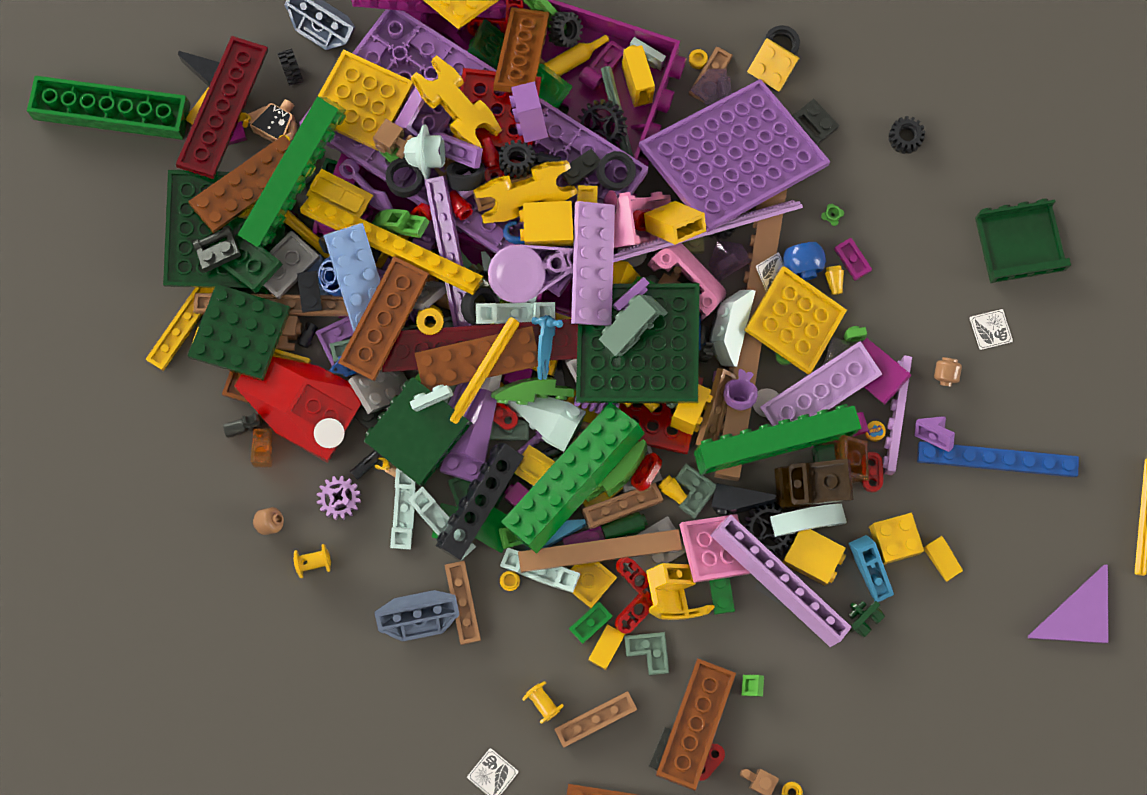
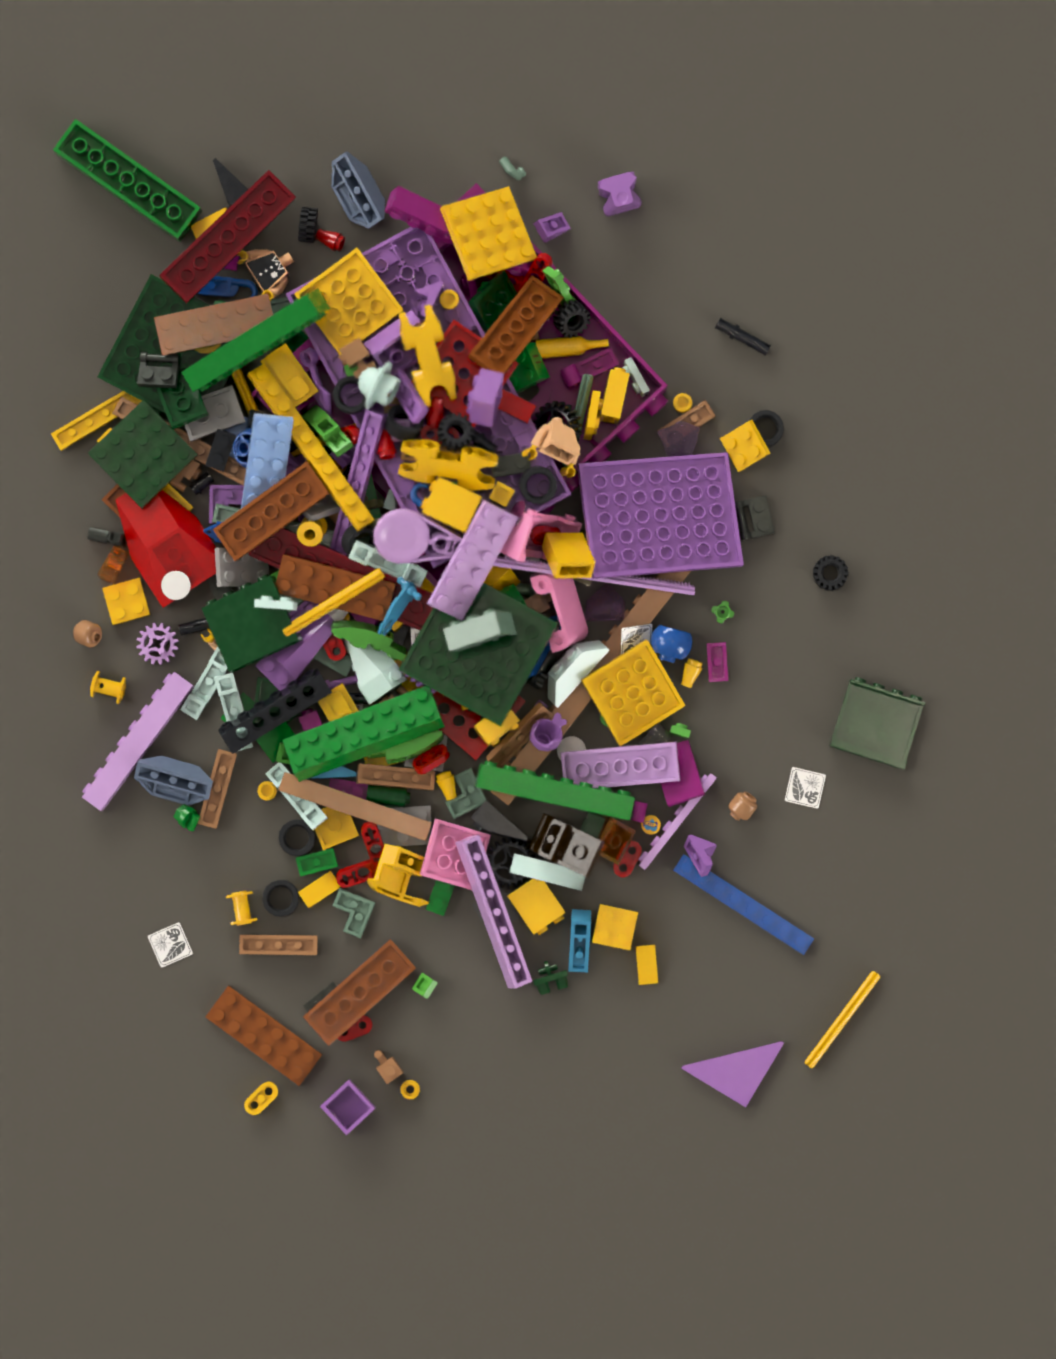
camera: 30 degrees right, 10 degrees up
medium lavender plate [612,278,649,311] -> none
none -> lavender brick [82,672,195,811]
none -> yellow plate [102,577,150,626]
none -> green piece [174,804,200,832]
none -> blue plate [197,276,258,298]
none -> black tyre [262,880,300,917]
none -> black tyre [278,819,316,856]
none -> red cone [315,229,345,251]
none -> medium lavender slope [414,281,444,320]
none -> yellow tile [439,290,459,310]
none -> red tile [498,389,536,424]
none -> light nougat torso [522,417,581,478]
none -> yellow plate [583,390,603,440]

